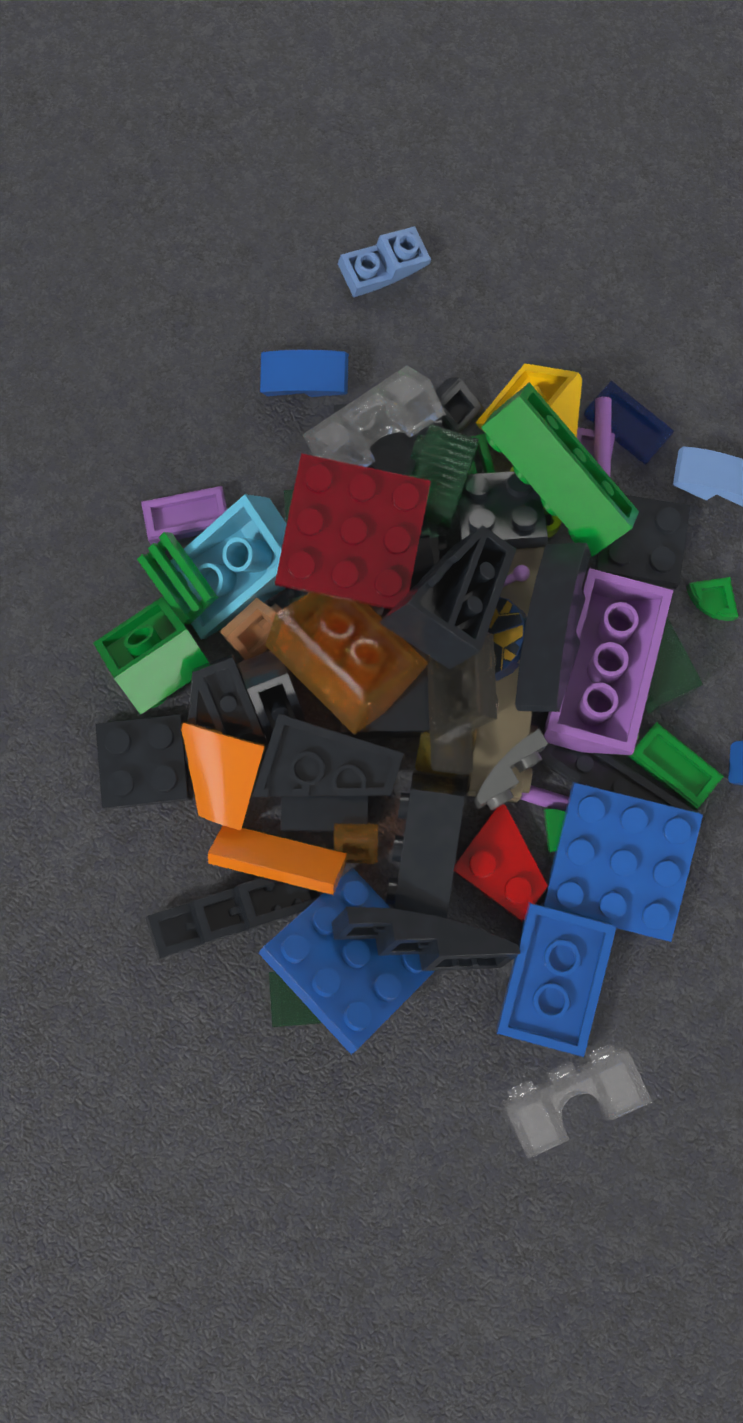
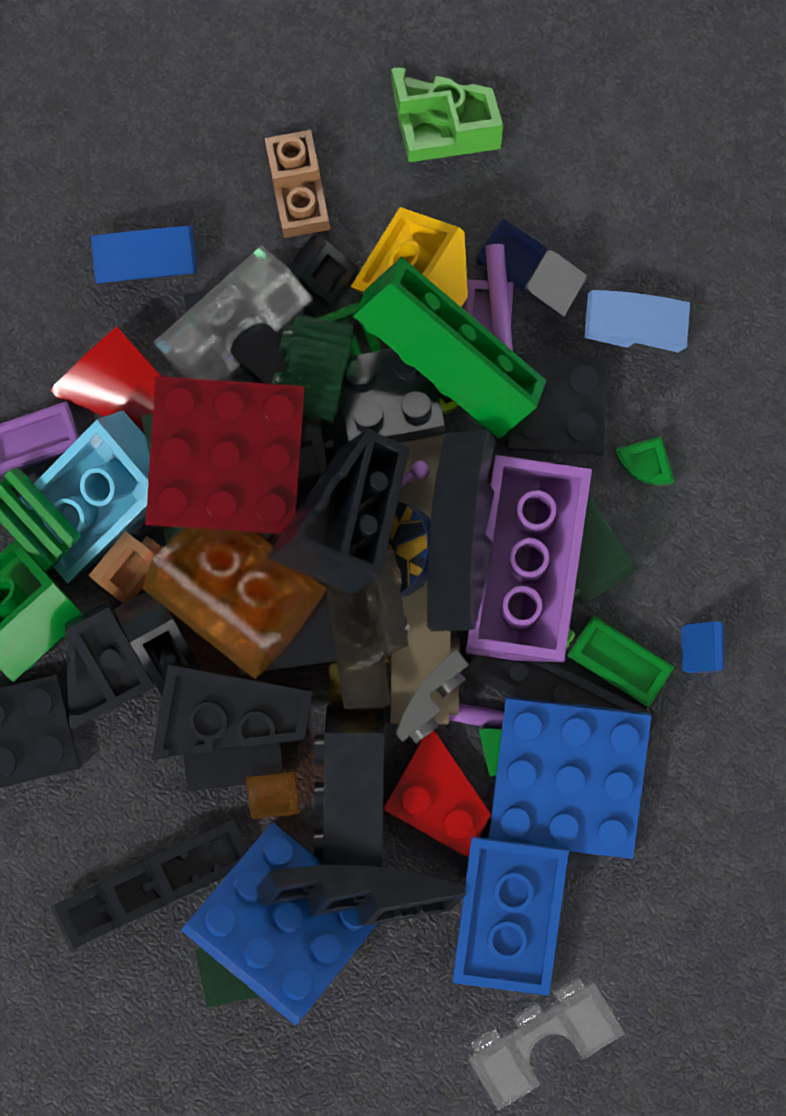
camera: 10 degrees left, 5 degrees up
orange slope [181,722,264,830] -> none
orange tile [208,825,347,895] -> none
medium blue slope [338,226,431,297] -> none
none -> red slope [50,326,160,434]
none -> medium nougat slope [265,130,330,238]
none -> bright green slope [391,68,503,163]
none -> slope [522,248,588,318]

